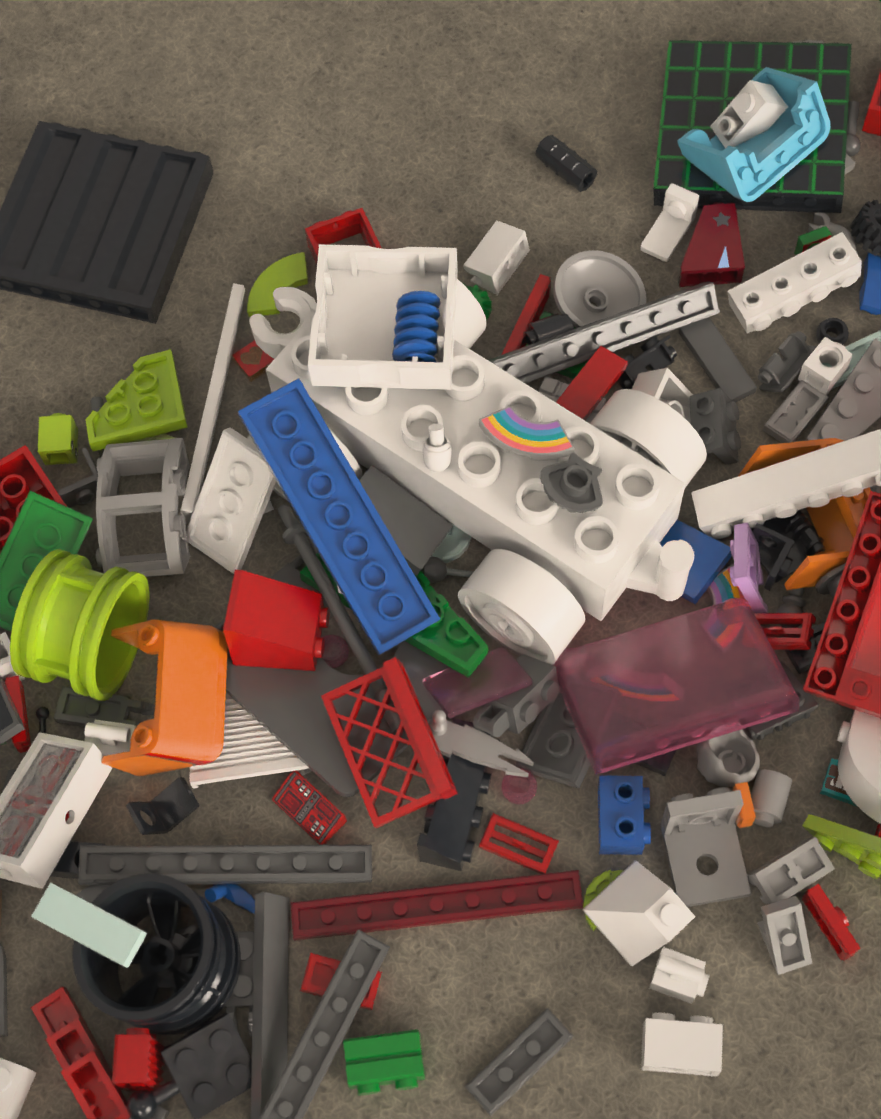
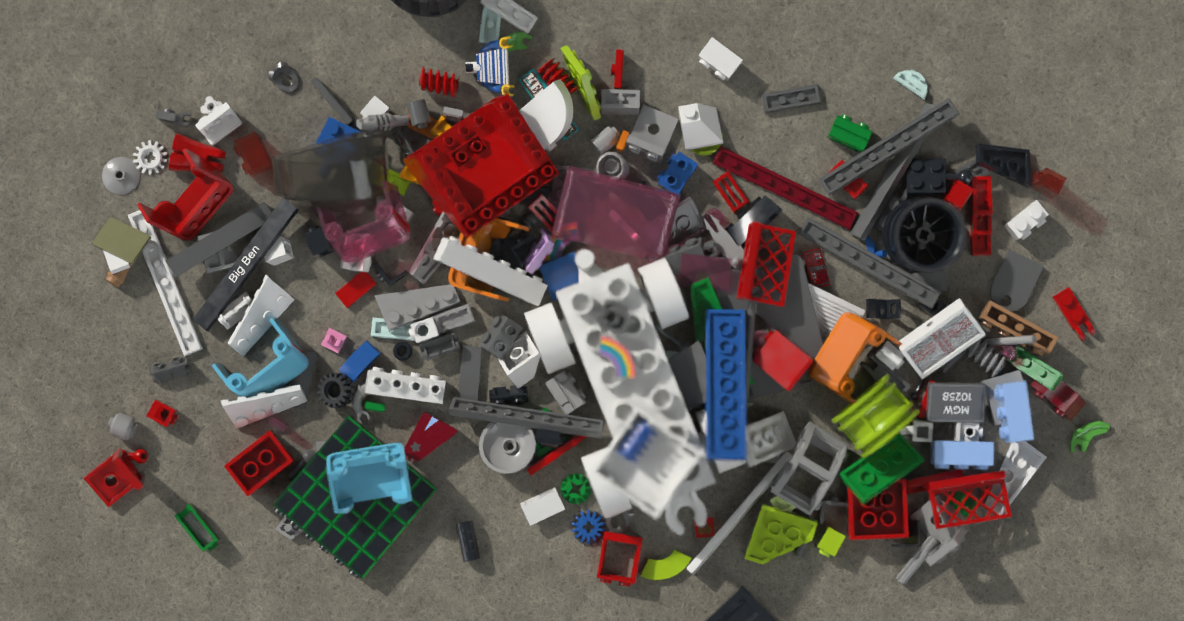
camera: 150 degrees left, 20 degrees up
light aqua tile [31,883,147,968] -> none
white cylinder [423,424,451,472] -> none
red tile [556,346,628,420] -> none
white bracket [640,183,699,262] -> none
white brick [649,947,709,1004] -> none
white slope [710,80,788,148] -> none
light grey slope [757,896,813,975] -> none

